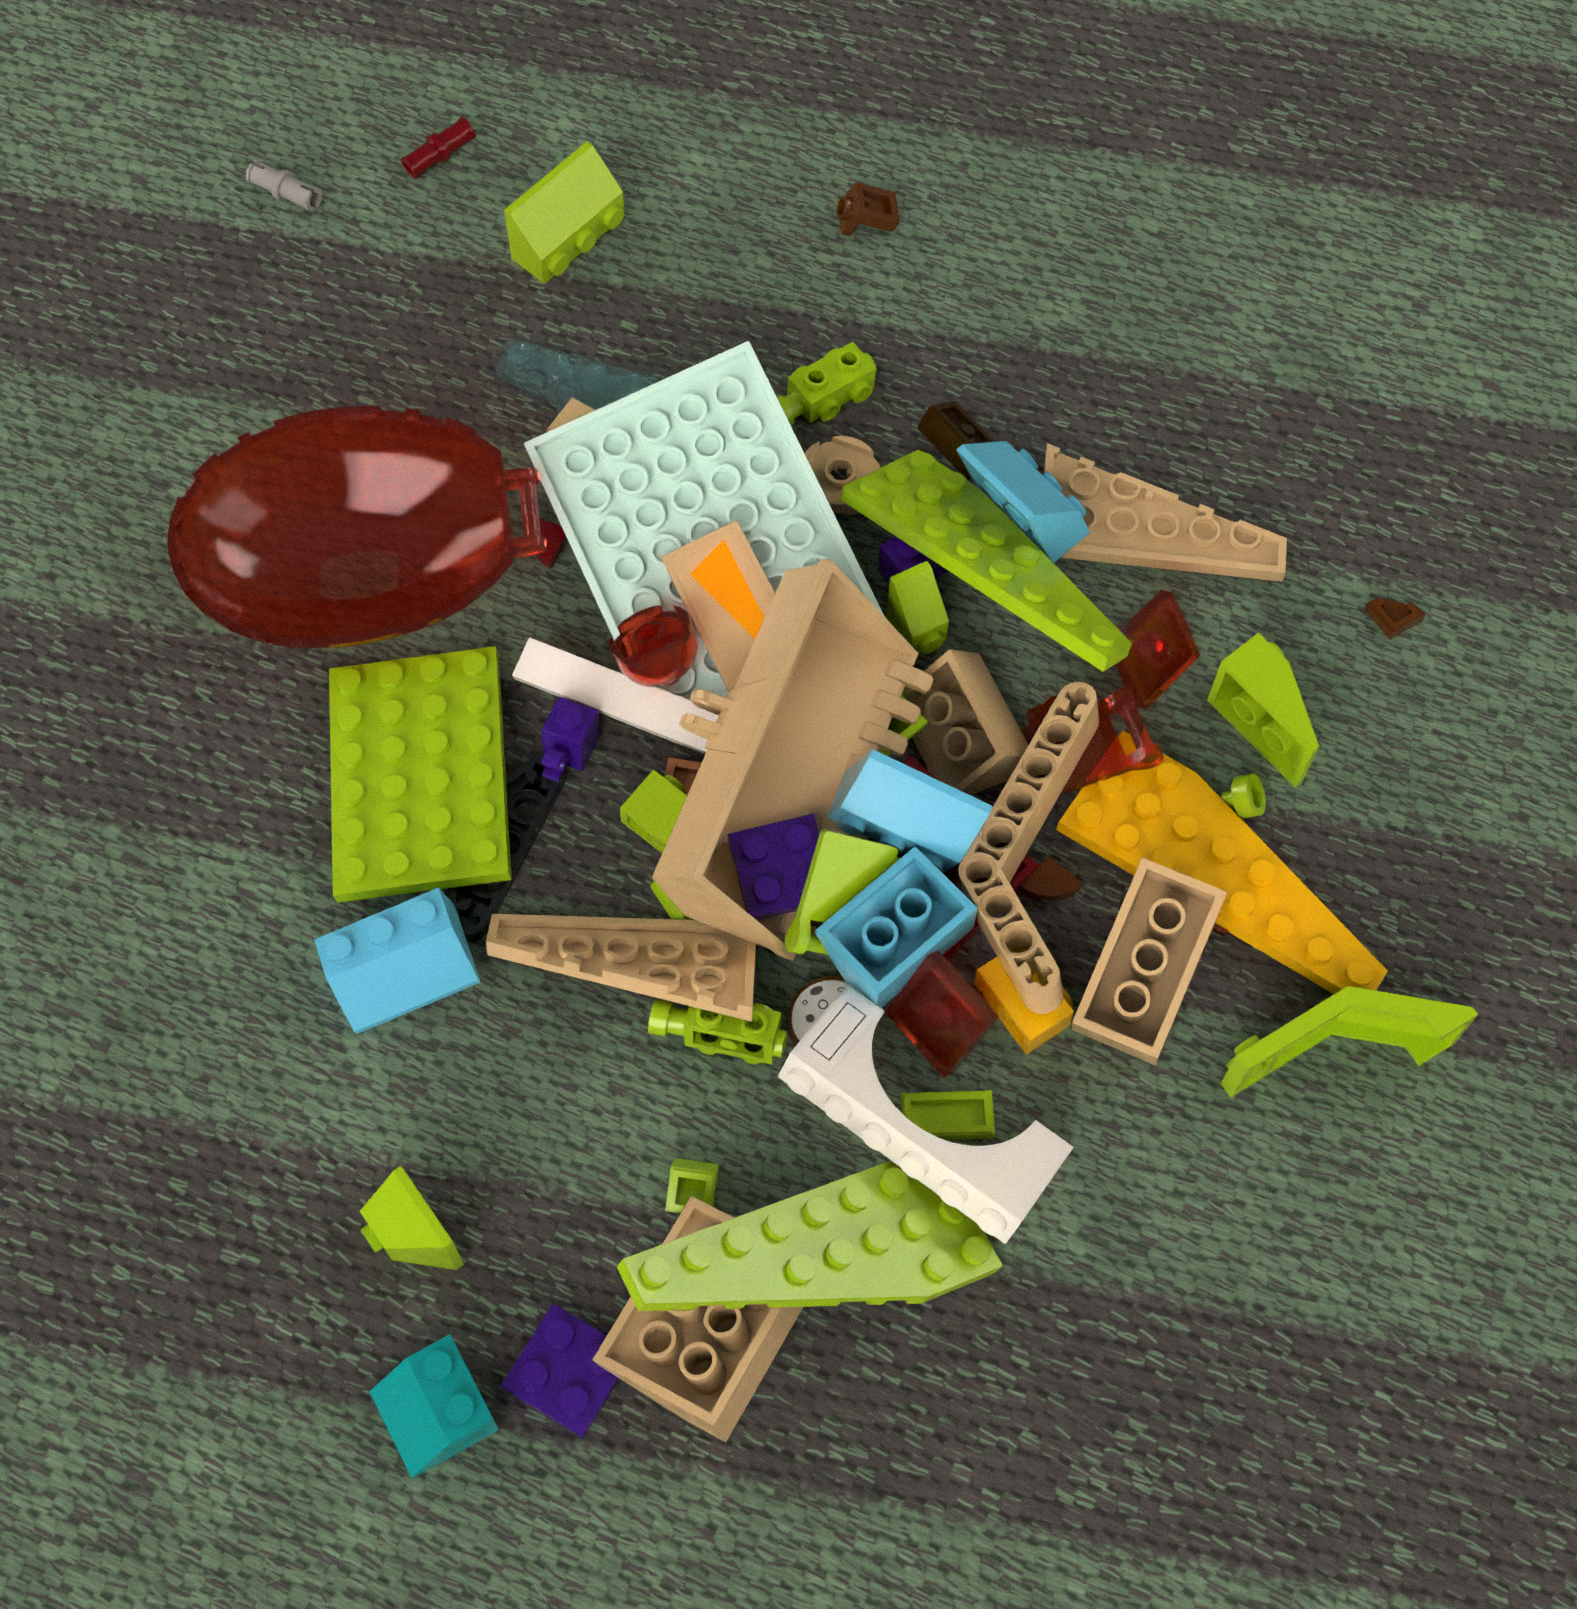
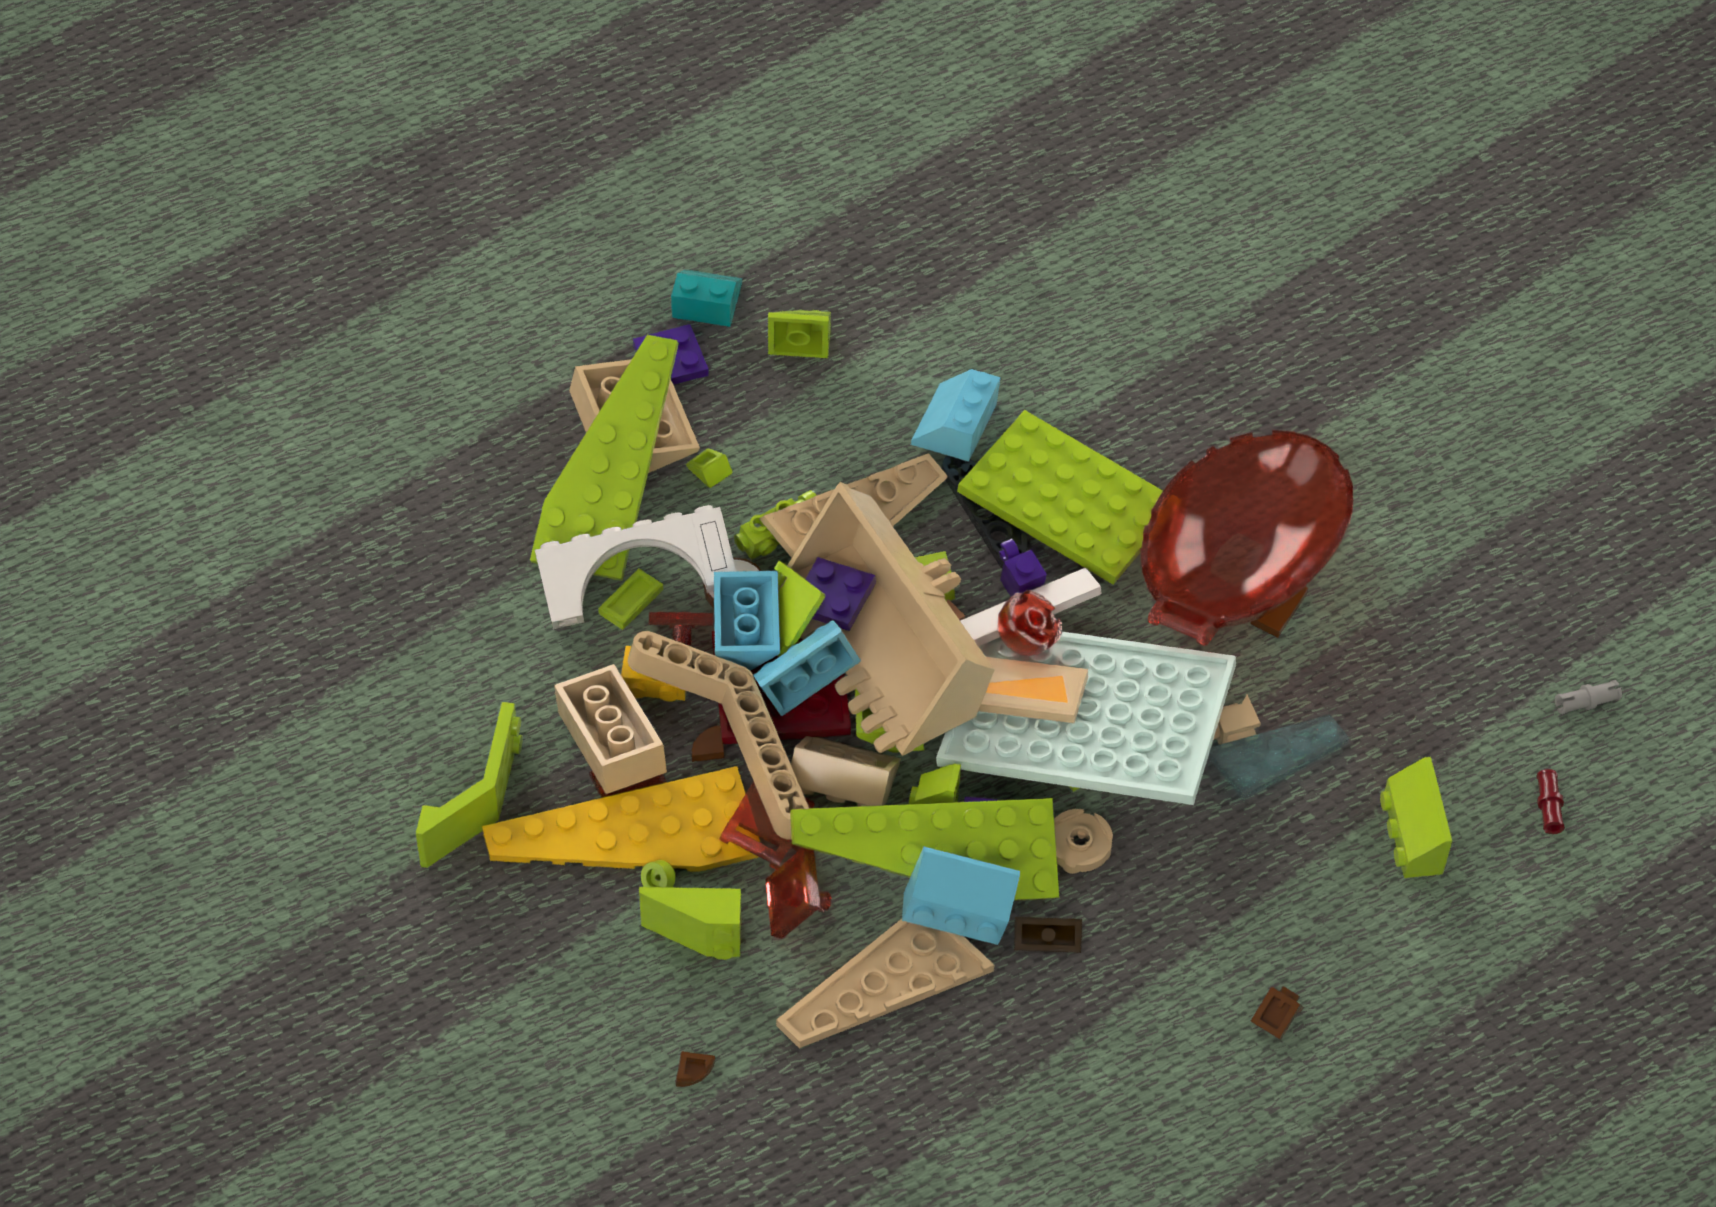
camera: 130 degrees right, 10 degrees down
lime brick [776,342,877,425] -> none

